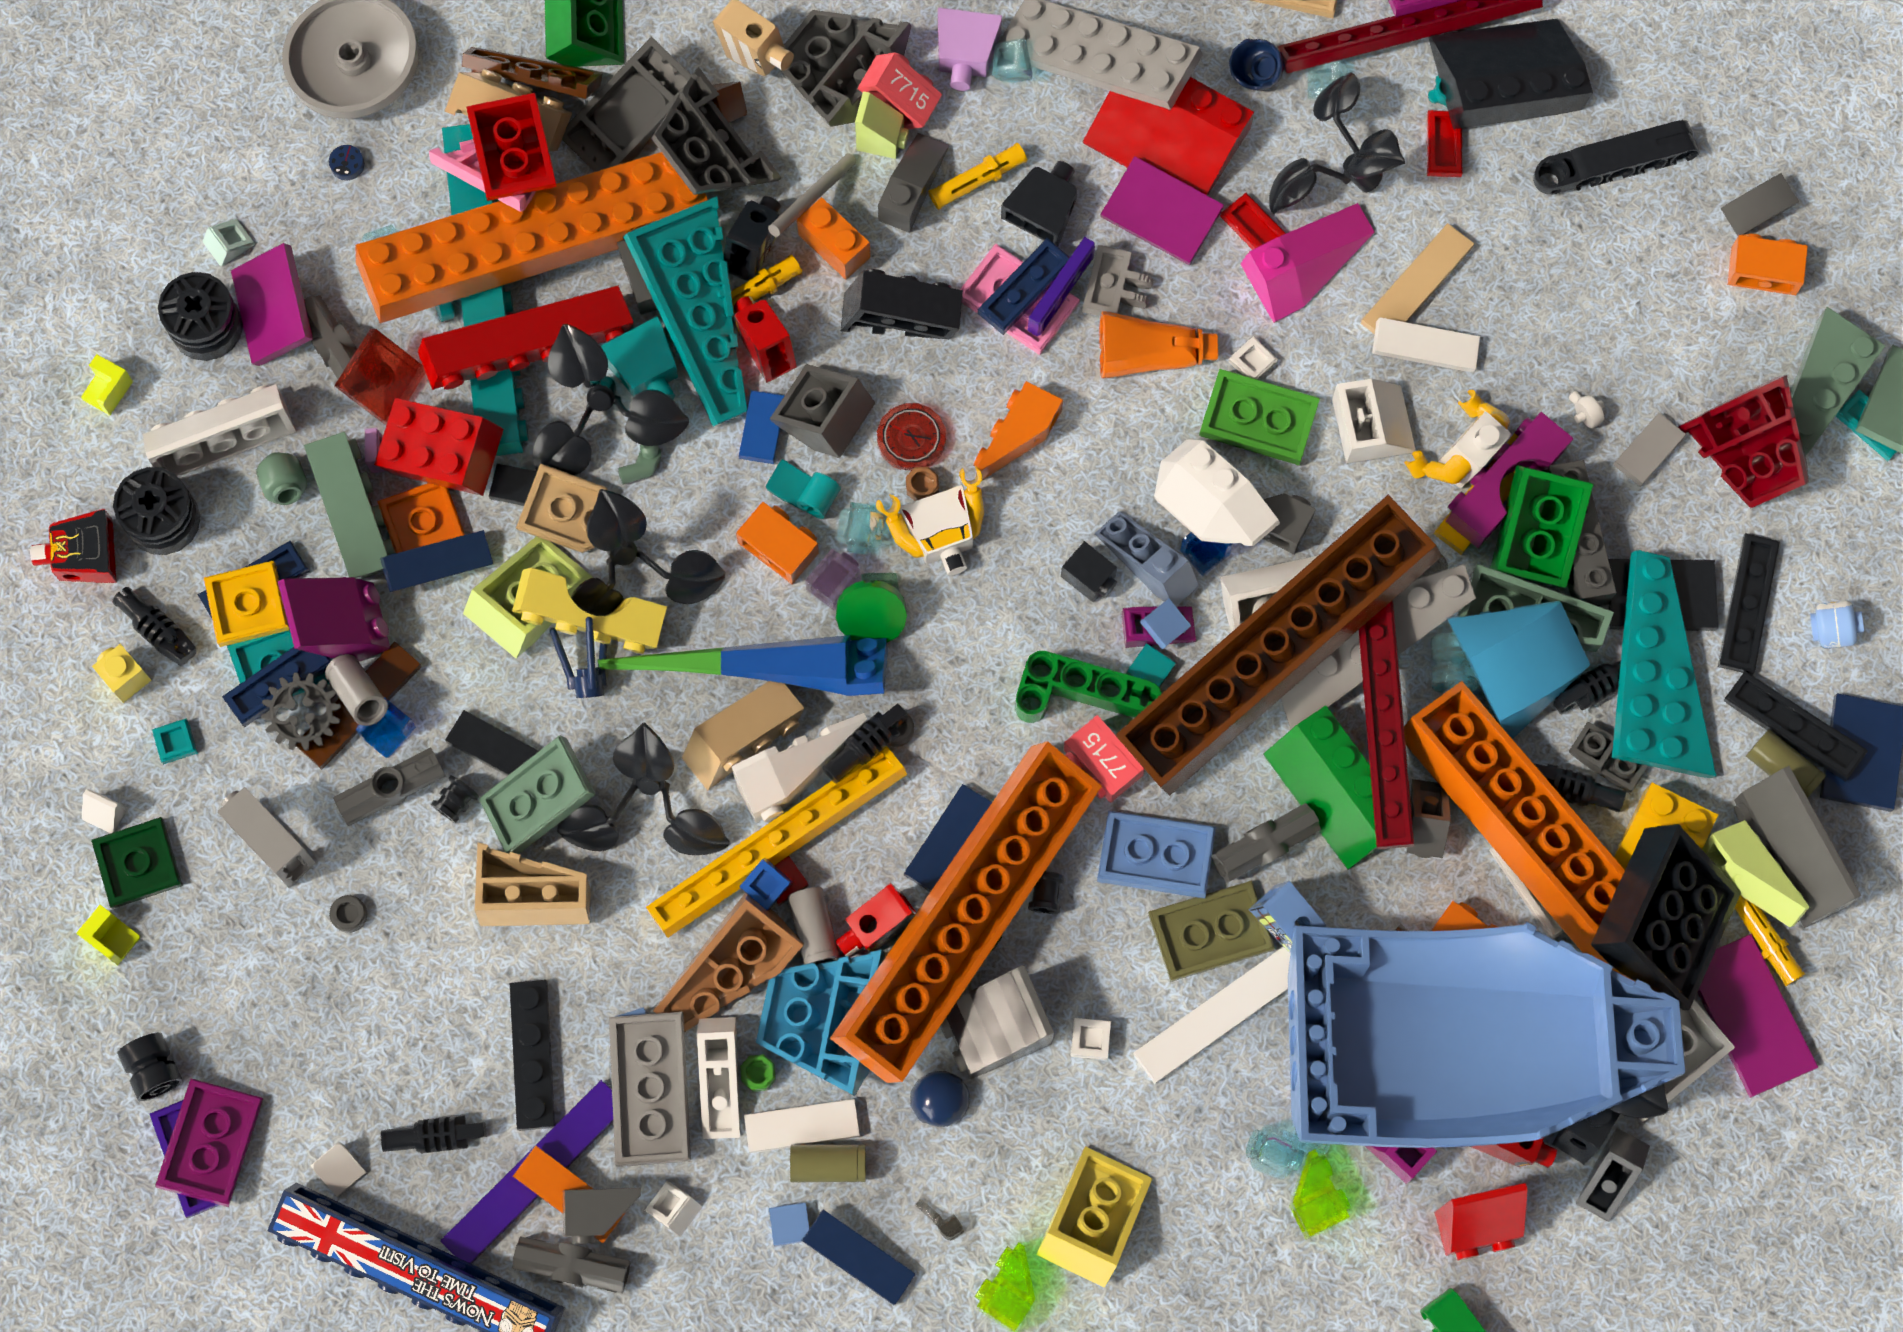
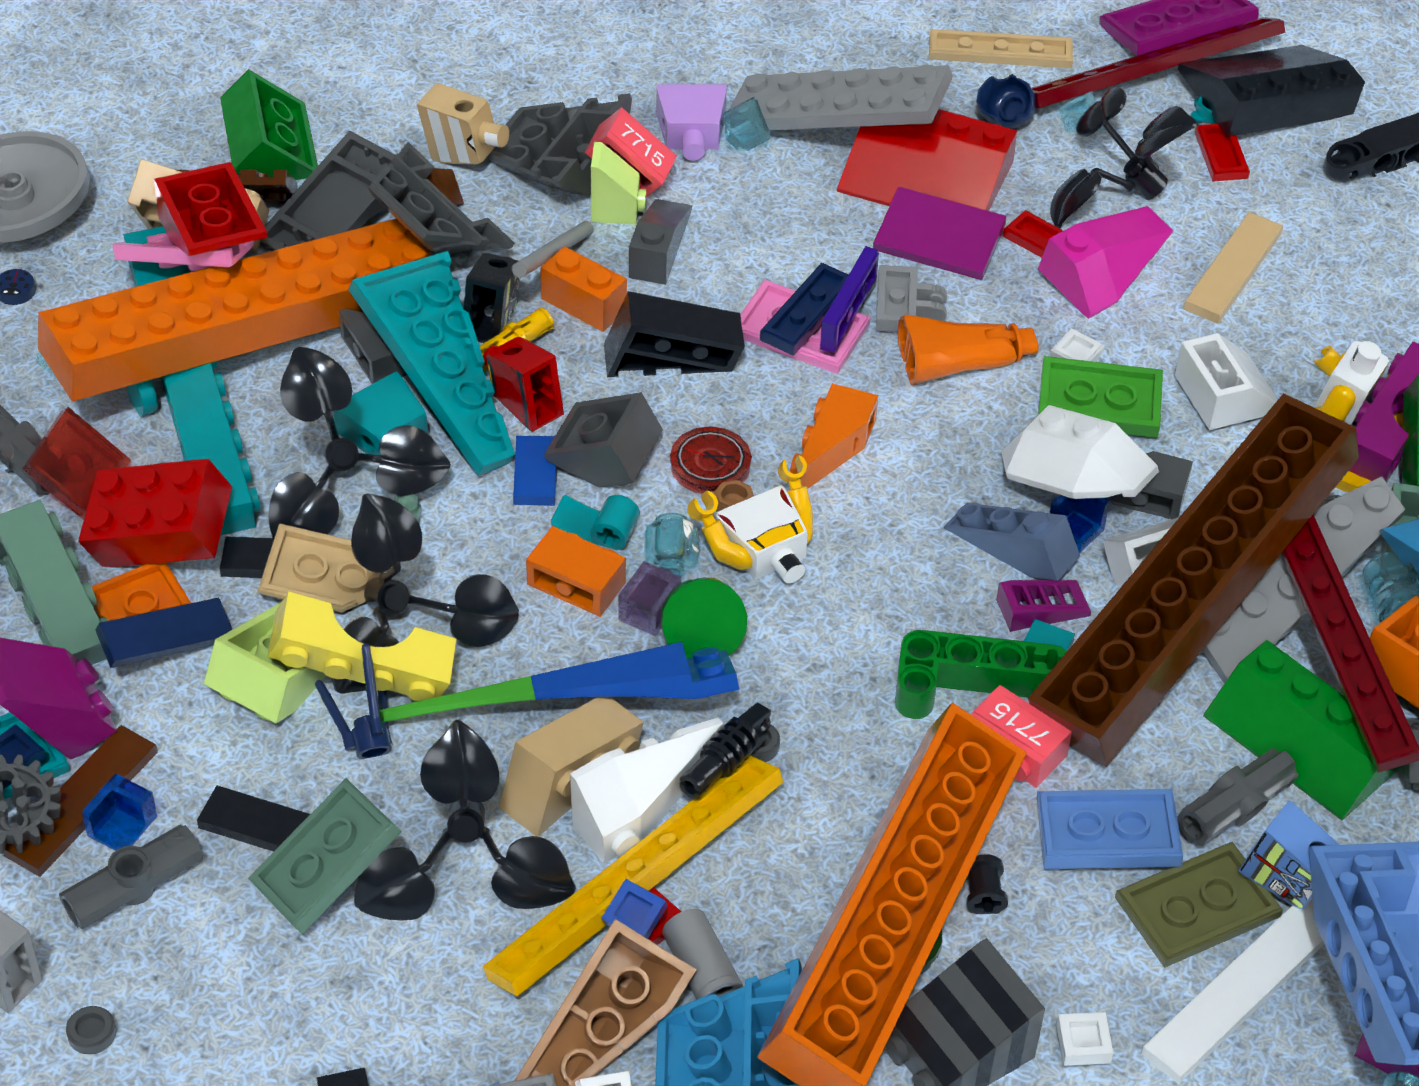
camera: 10 degrees left, 25 degrees down
light grey pin [325,654,388,726] -> none
lavender tile [365,428,385,473] -> none
red brick [418,285,634,390] -> none
black bush [430,775,479,824] -> none
tan wedge [475,842,591,926] -> none
torso [835,883,916,957] -> none
dark blue tile [904,784,992,892] -> none
yellow pin [928,143,1027,210] -> none
black torso [1001,161,1078,247] -> none
black brick [1060,541,1117,602] -> none
medium blue tile [1140,598,1191,649] -> none
white tile [1372,317,1480,372] -> none

